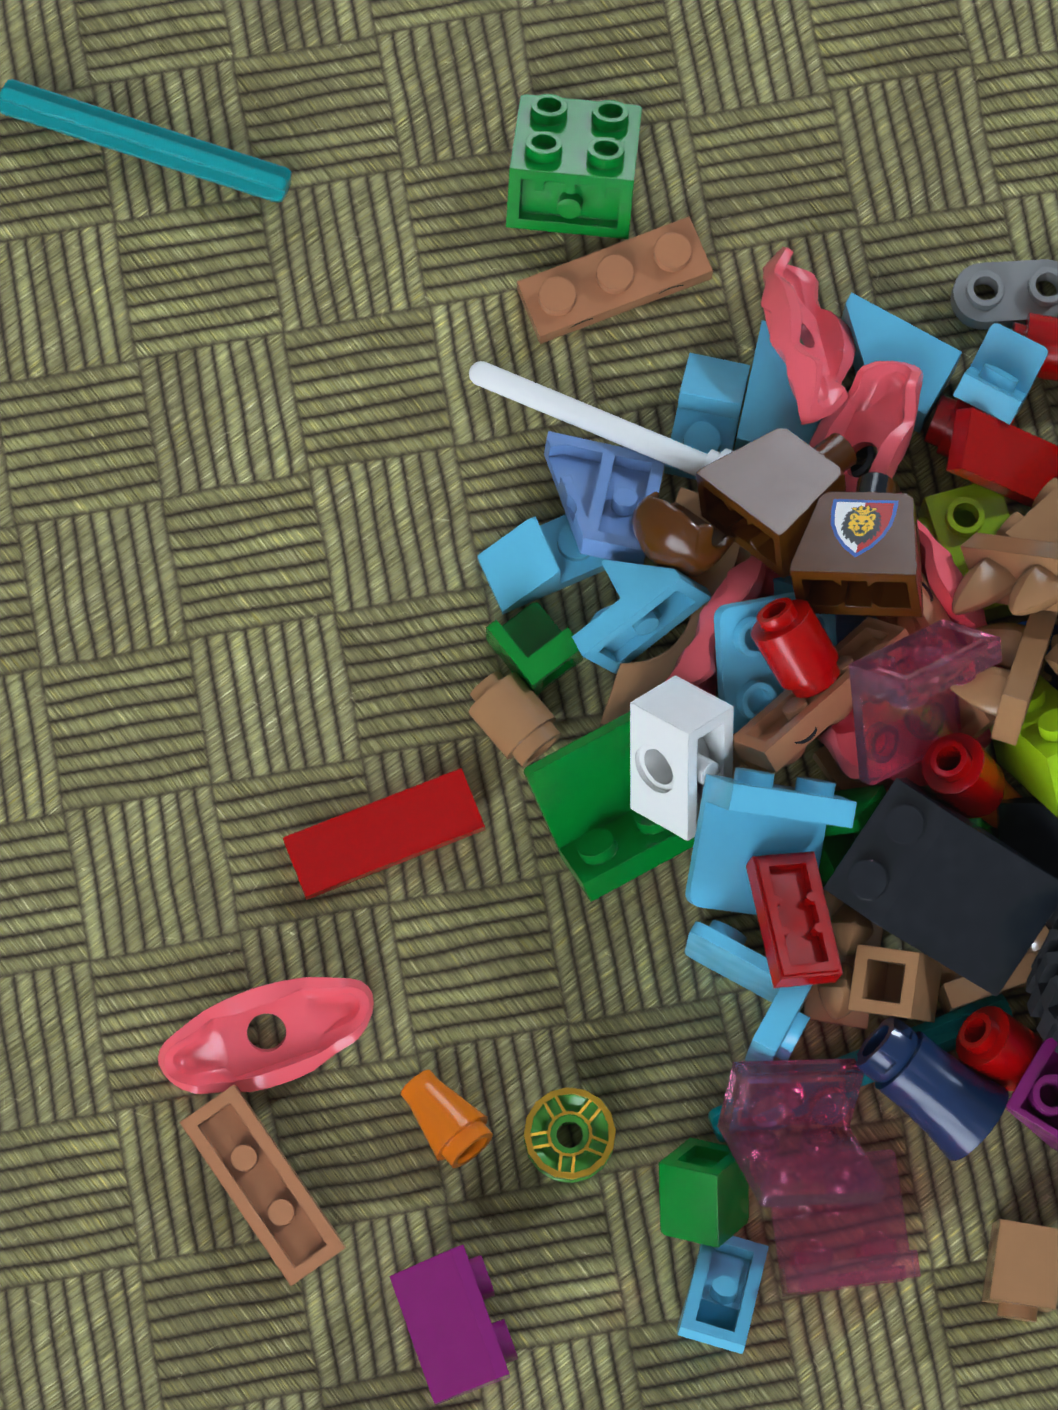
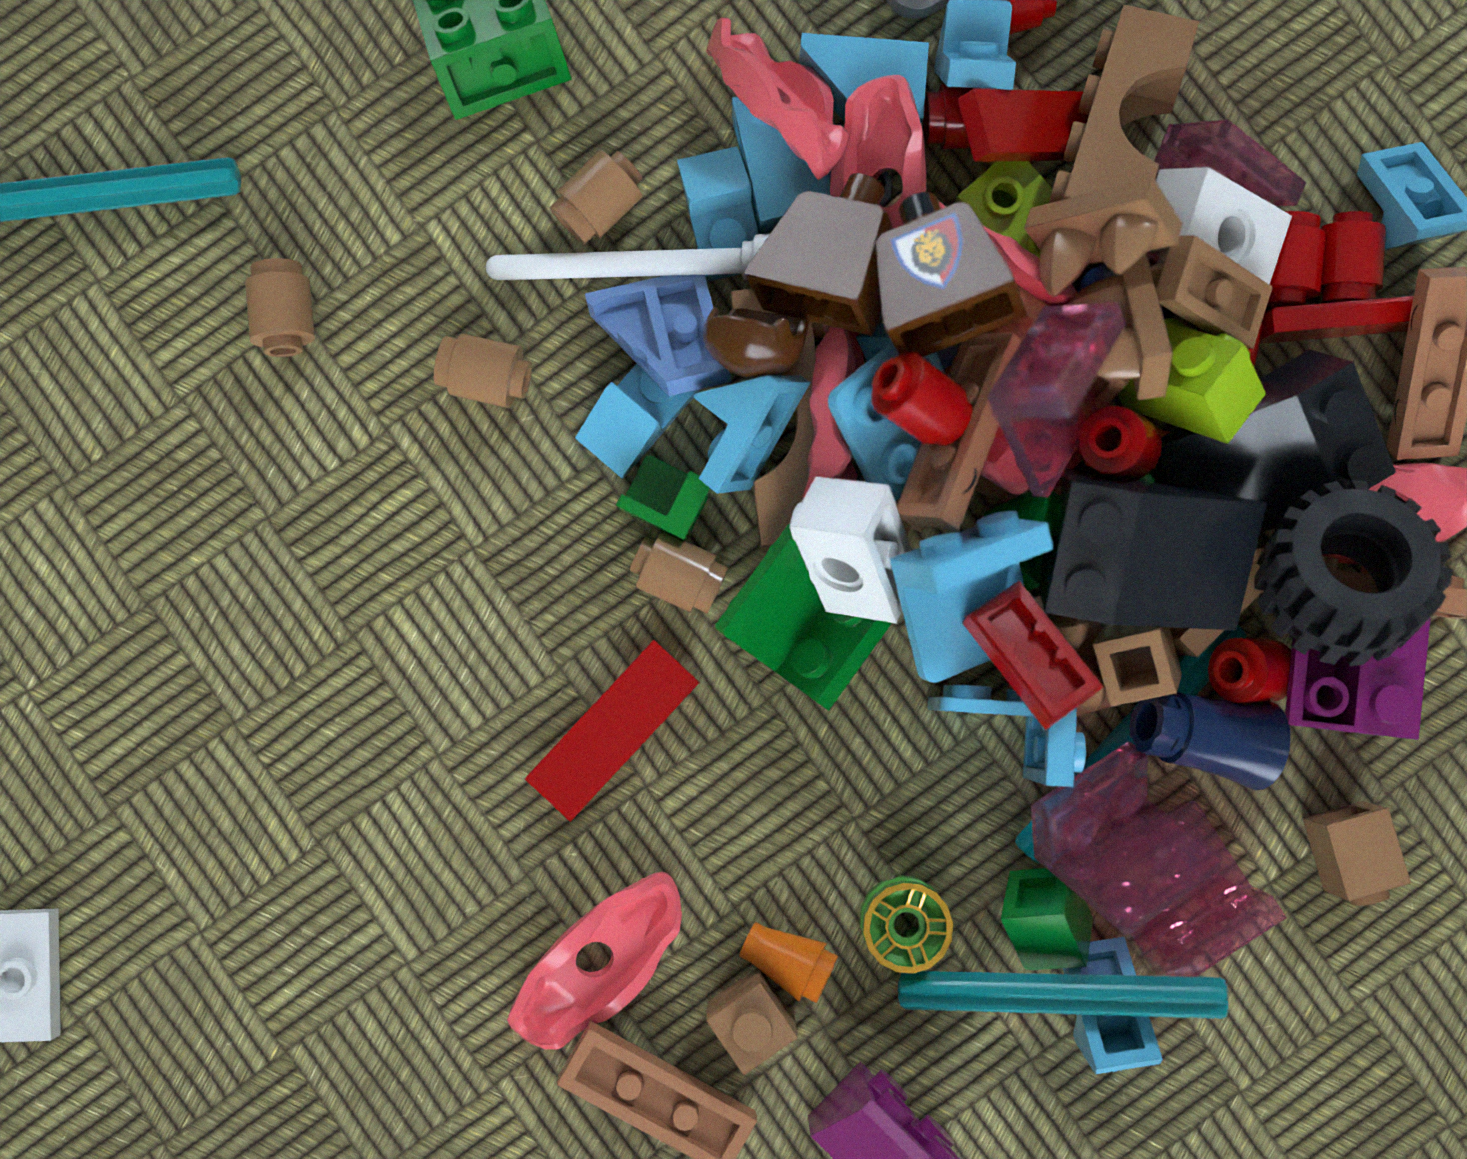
camera: 25 degrees left, 10 degrees up
nougat plate [517,216,713,344] -> none
none -> medium nougat brick [245,258,315,357]
none -> medium nougat brick [434,333,532,408]
none -> medium nougat brick [549,150,643,245]
none -> medium nougat brick [706,968,798,1075]
none -> teal axle [898,971,1229,1019]

